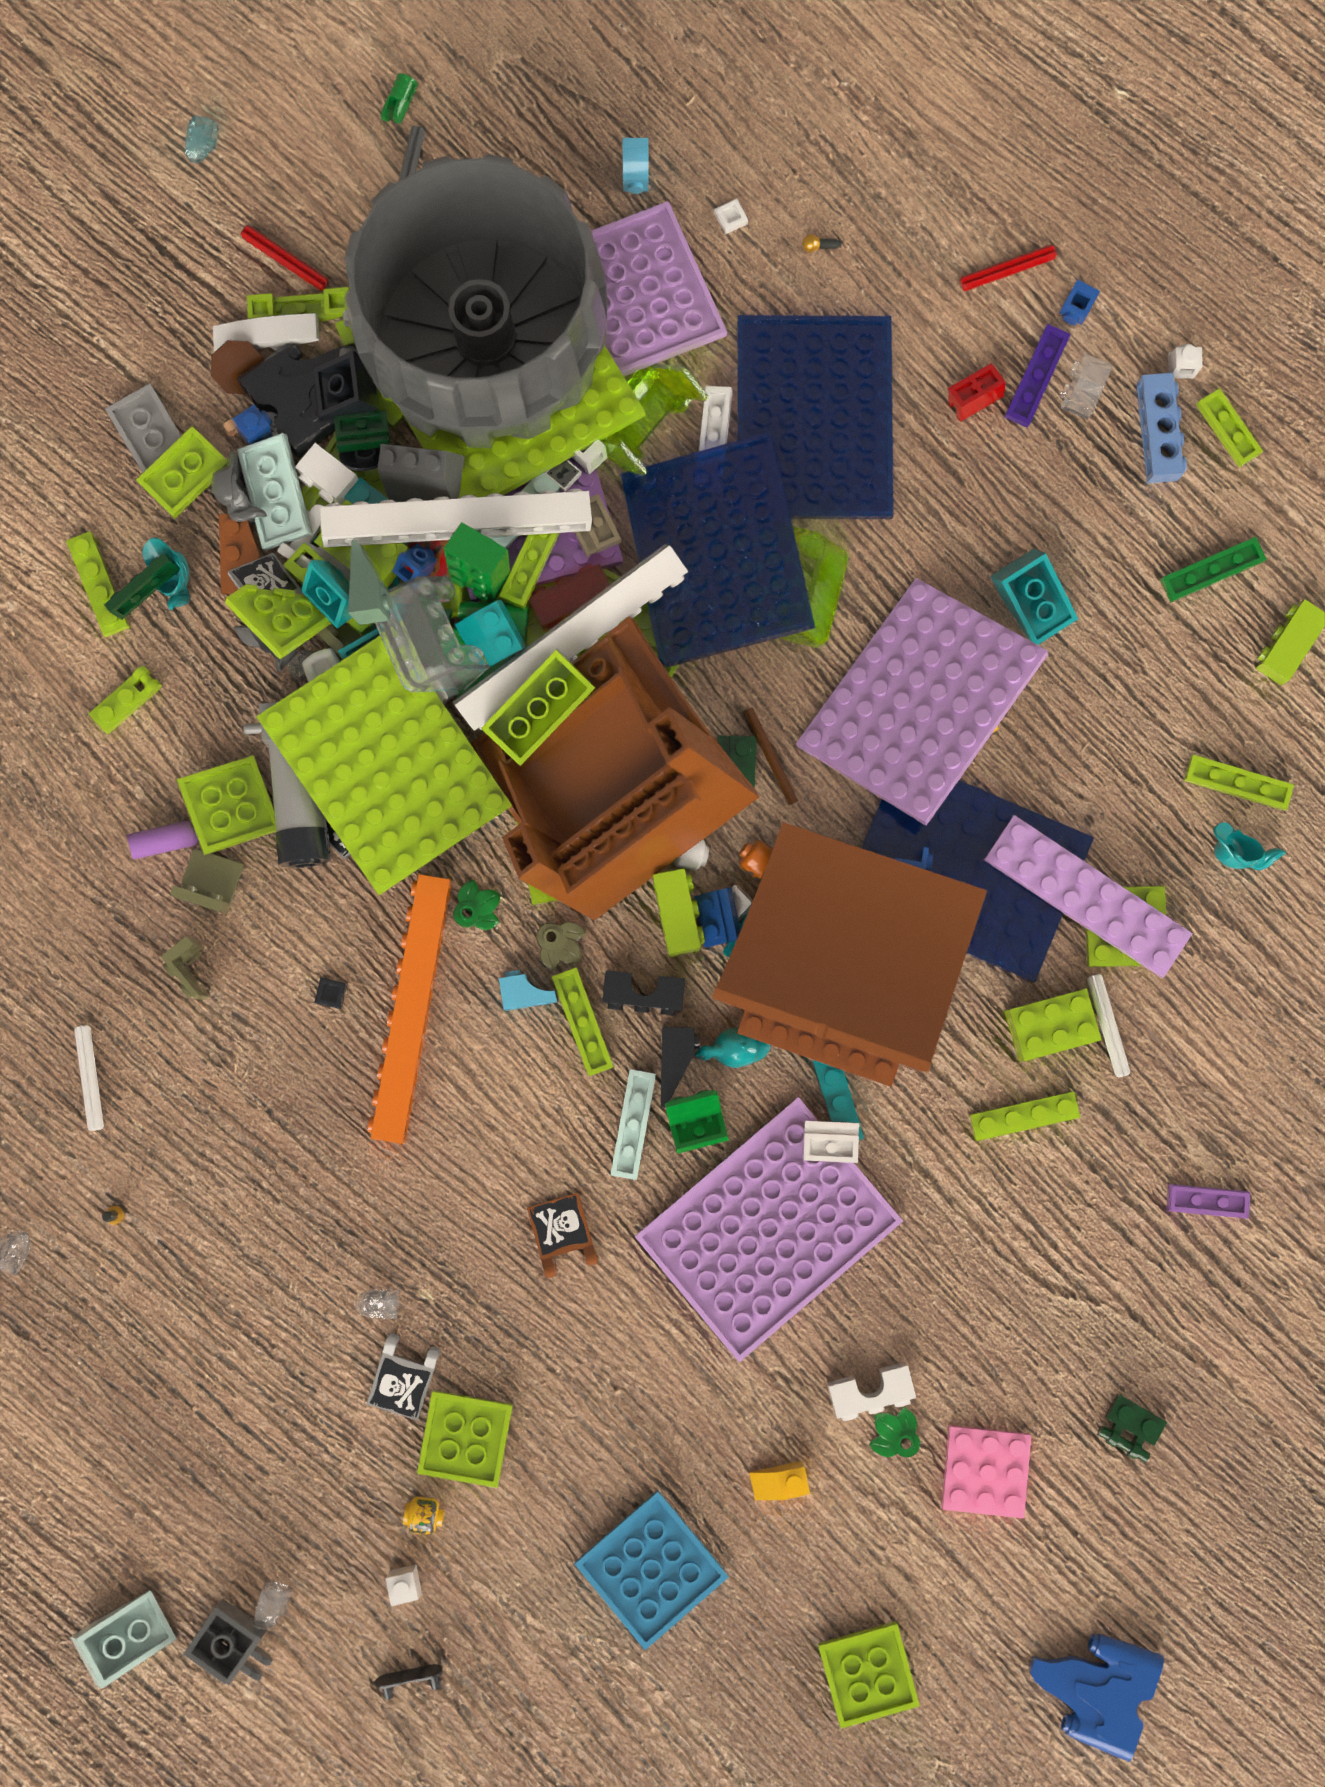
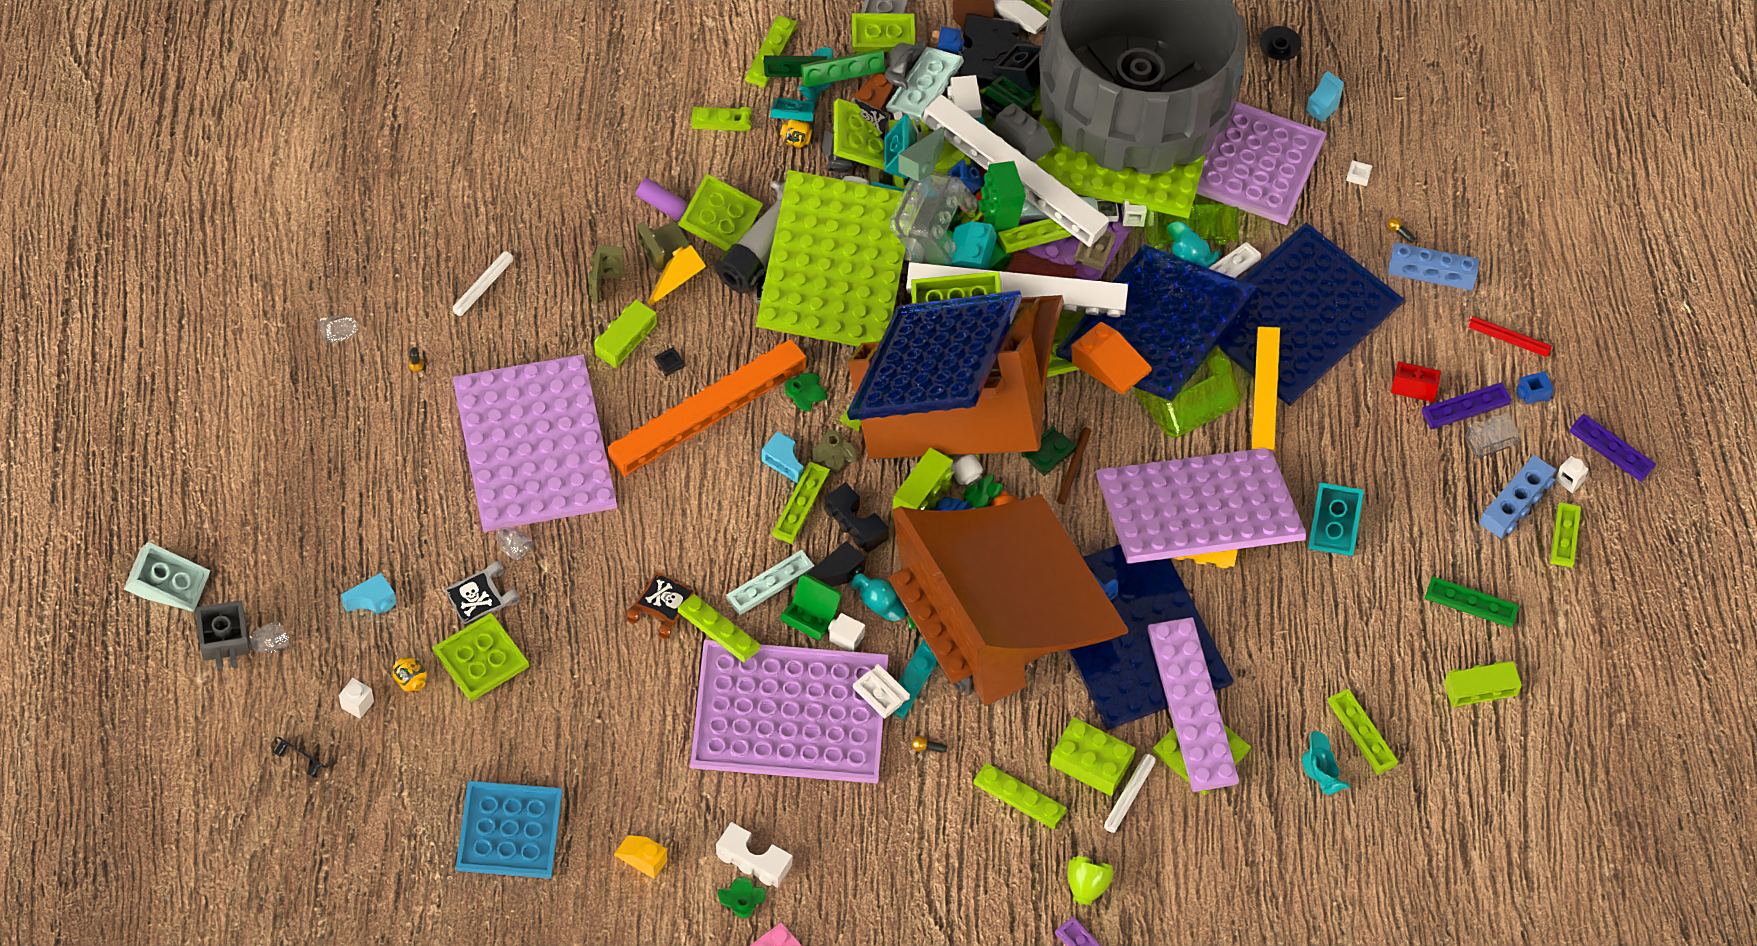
camera: 45 degrees right, 25 degrees down
none -> medium azure arch [341,573,397,615]
none -> lavender plate [453,354,617,532]
none -> lime brick [594,299,657,368]
none -> yellow slope [648,245,706,306]
none -> lime plate [678,594,760,663]
none -> teal tile [770,97,816,121]
none -> yellow head [780,119,813,148]
none -> green plate [801,49,886,87]
none -> white brick [828,613,865,652]
none -> clear blue plate [847,291,1022,420]
none -> piece [911,736,947,753]
none -> green plate [963,474,1003,508]
none -> lime piece [1067,856,1115,906]
none -> orange slope [1071,322,1152,395]
none -> teal hair [1168,221,1222,269]
none -> yellow tile [1252,327,1280,452]
none -> black dish [1260,26,1301,61]
none -> medium blue brick [1387,242,1479,290]
none -> dark purple plate [1569,413,1656,483]

